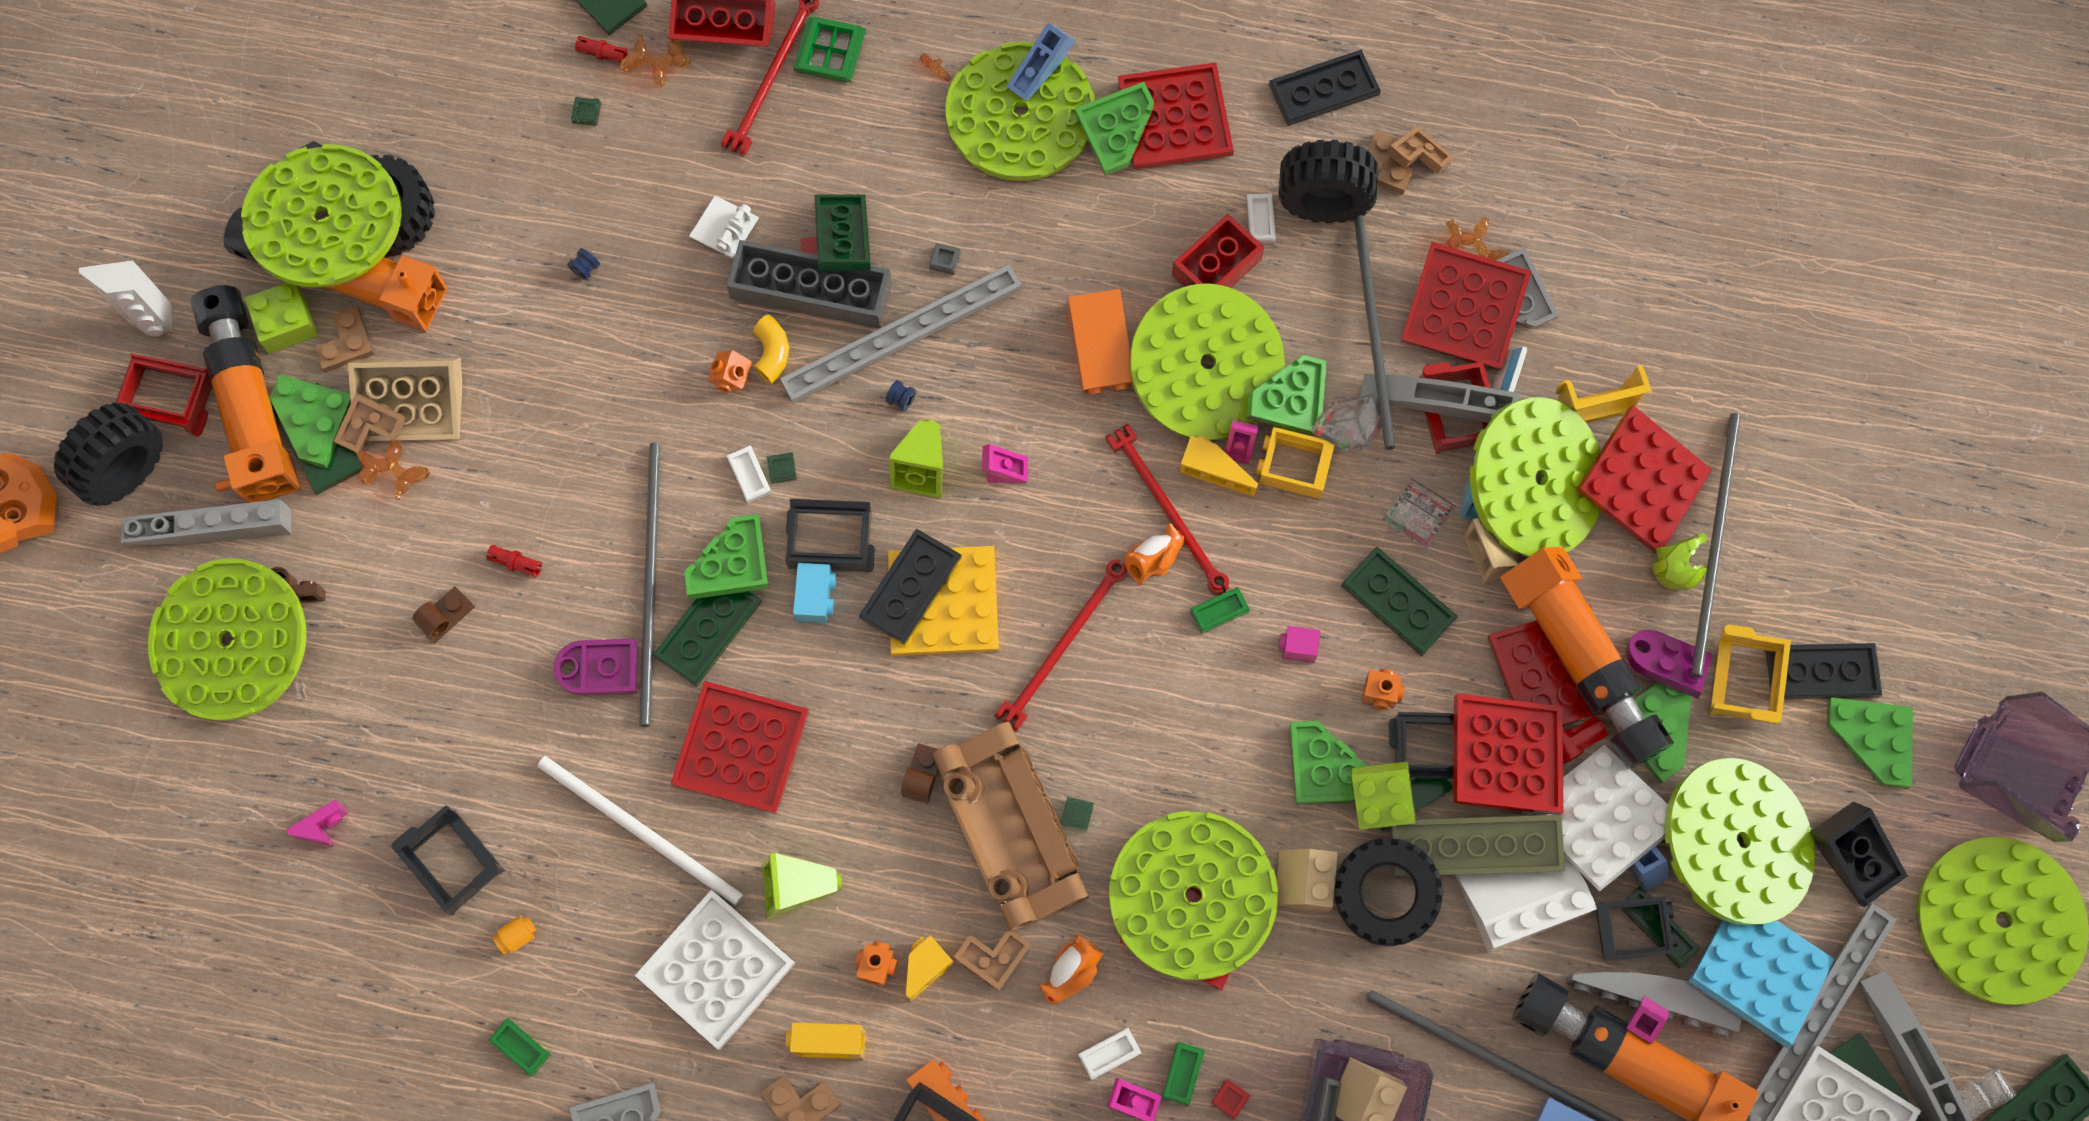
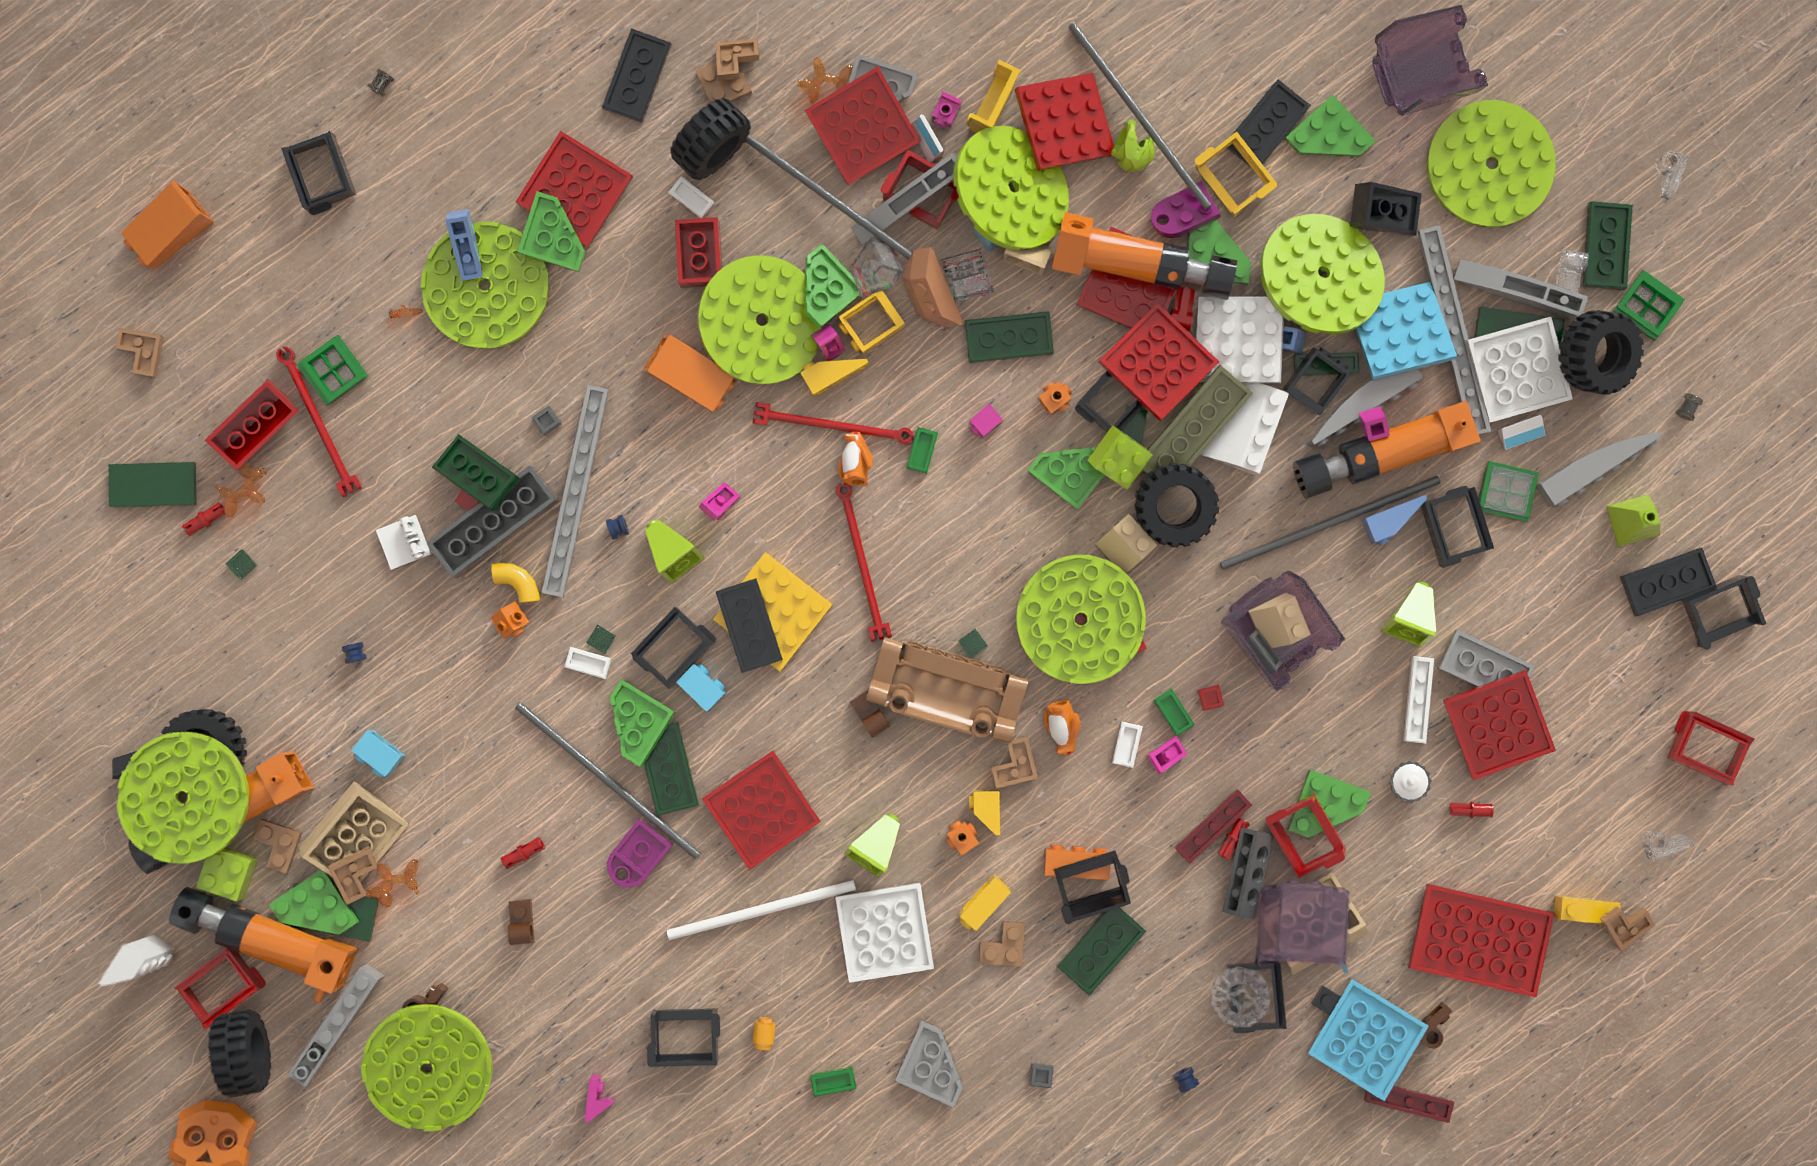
camera: 45 degrees left, 15 degrees up
none -> medium azure brick [351,730,406,777]
none -> nougat wedge [901,247,963,327]
none -> dark pink brick [932,91,962,128]

